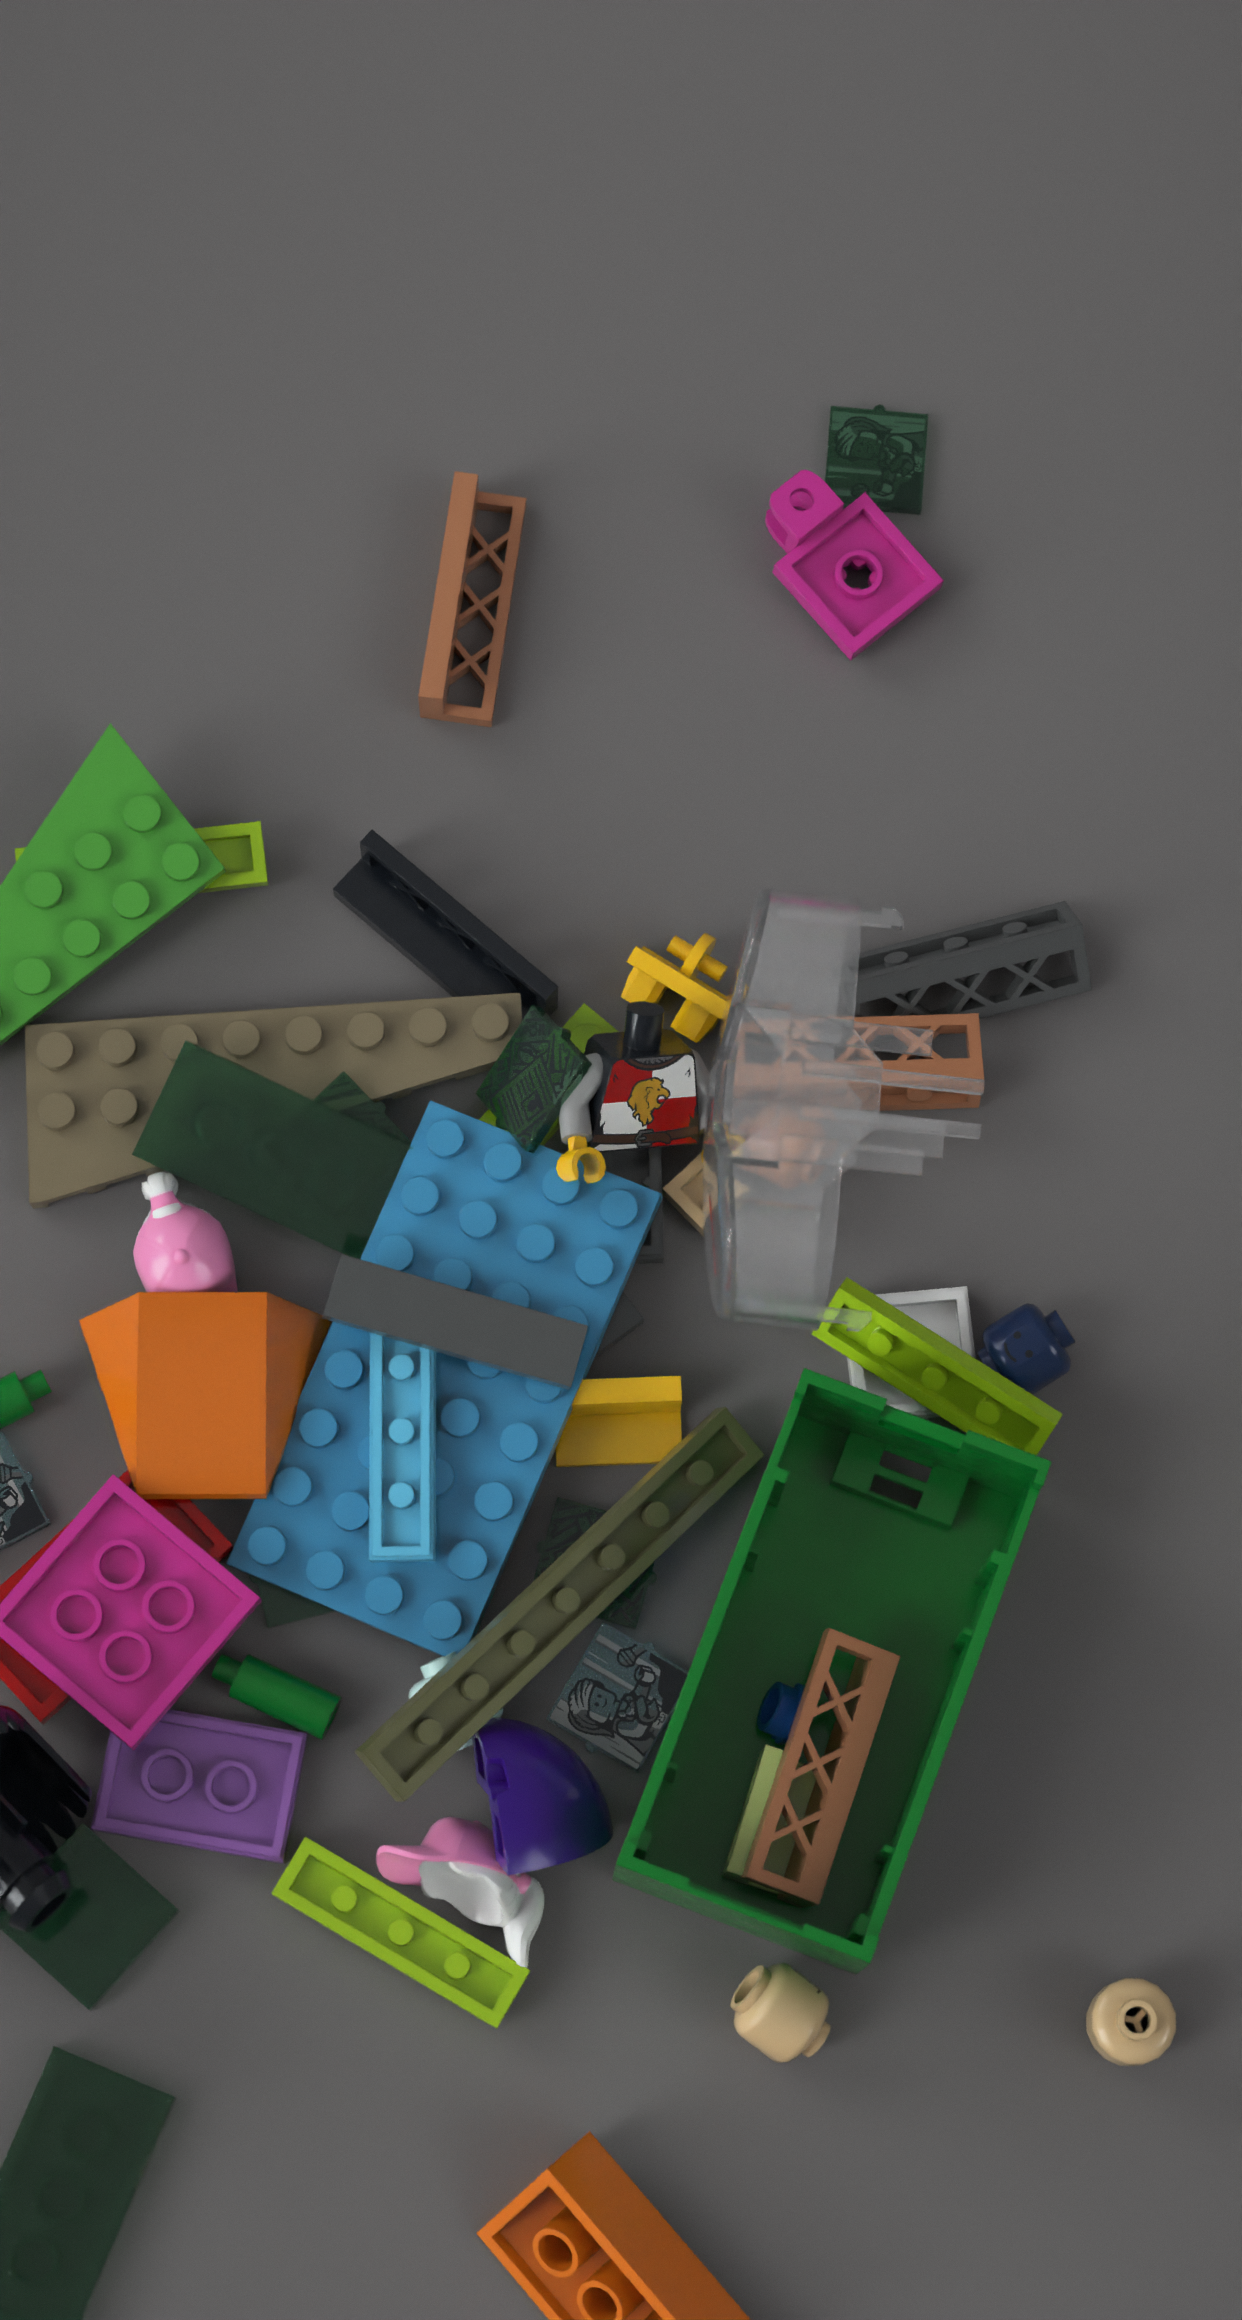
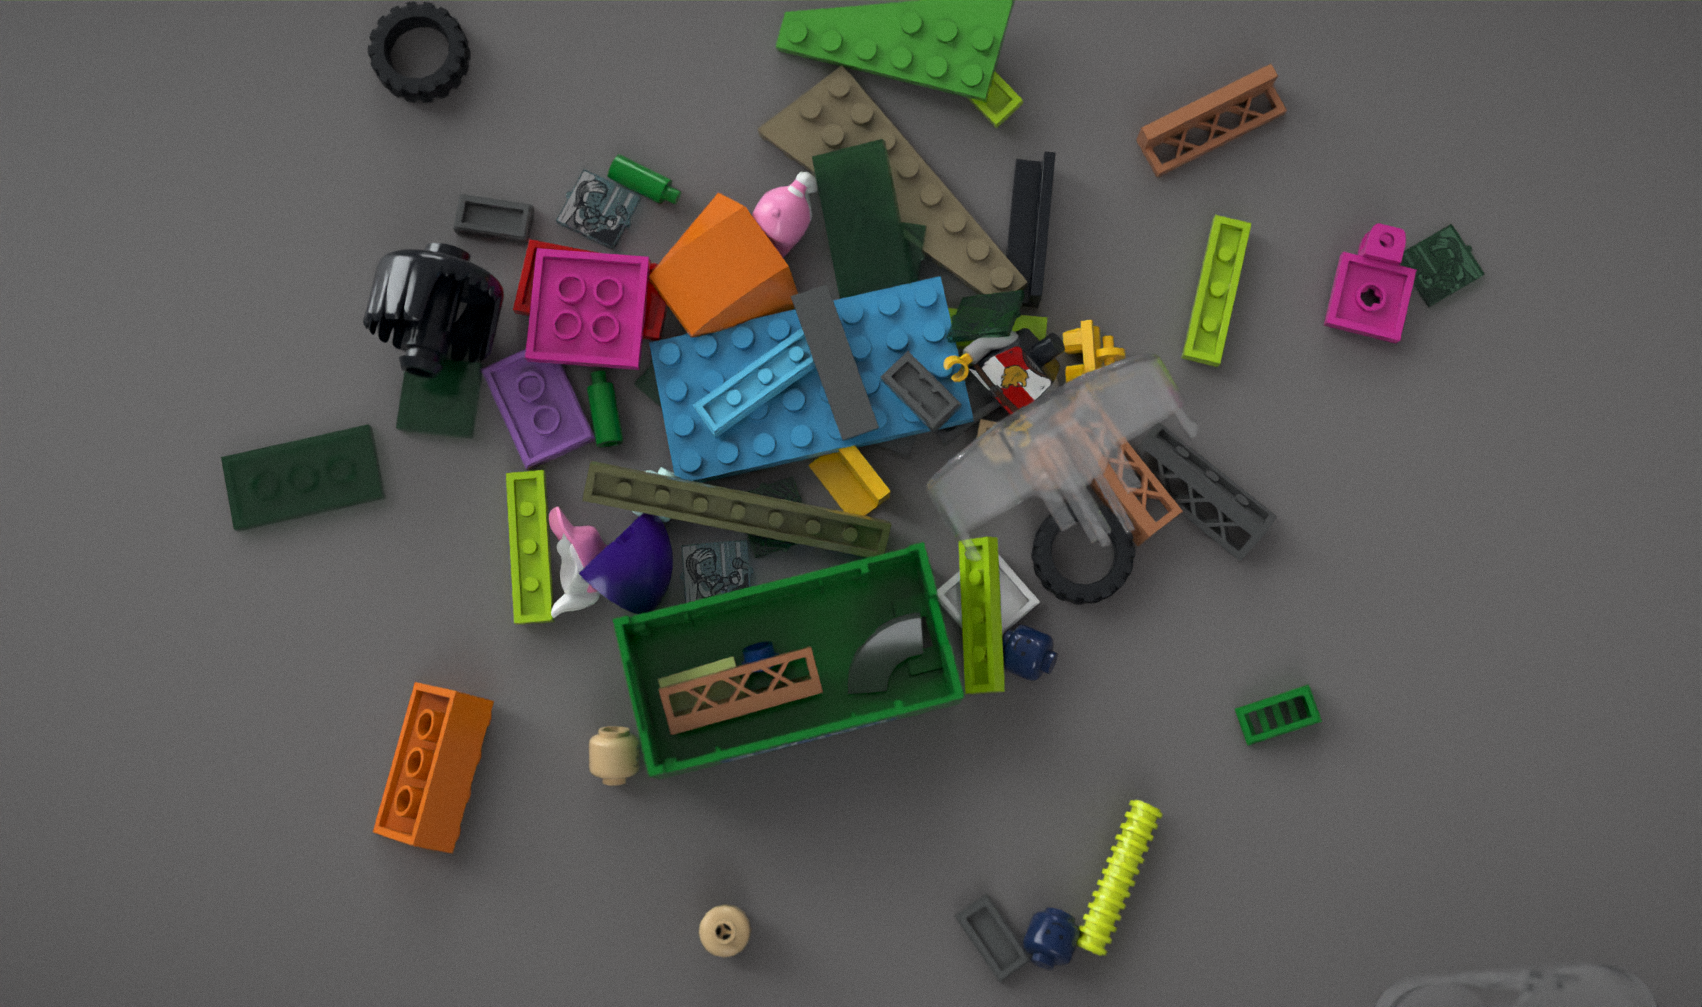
camera: 60 degrees right, 5 degrees up
none -> dark grey tile [848,612,923,694]
none -> dark grey plate [880,351,962,433]
none -> black tyre [1031,501,1136,605]
none -> lime plate [1181,215,1252,367]

